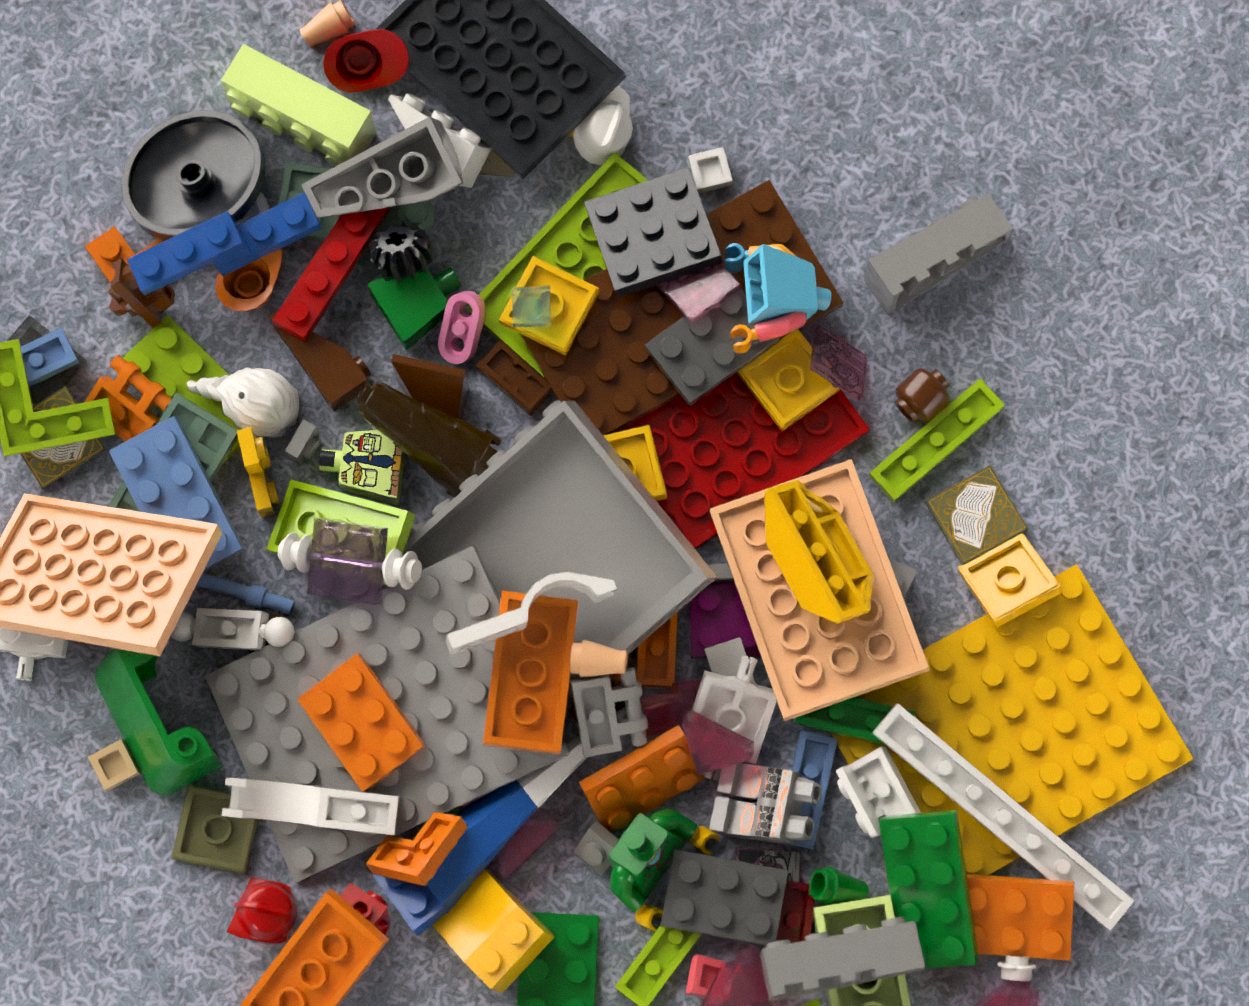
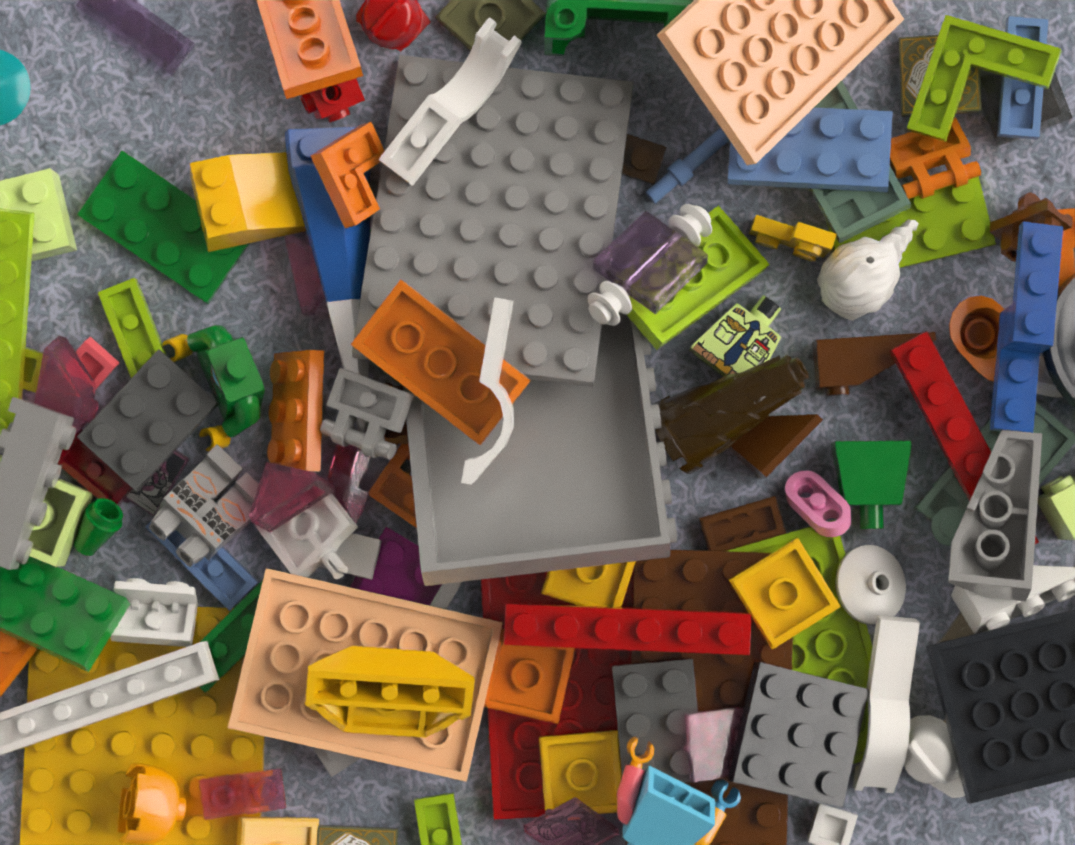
camera: 120 degrees right, 10 degrees up
white plate [171,608,295,651] -> none
light grey plate [285,420,321,466] -> none
orange plate [297,653,426,792] -> none
black gear [369,221,433,283] -> none
clear light blue plate [512,286,551,328] -> none
light nougat cone [570,639,628,678] -> none
light grey plate [573,821,619,876] -> none
none -> light orange cylinder [117,763,186,845]
none -> clear pink slope [198,768,287,820]
none -> orange plate [484,628,575,724]
none -> red brick [504,602,751,655]
none -> white dish [835,545,906,625]
none -> white piece [853,615,920,793]

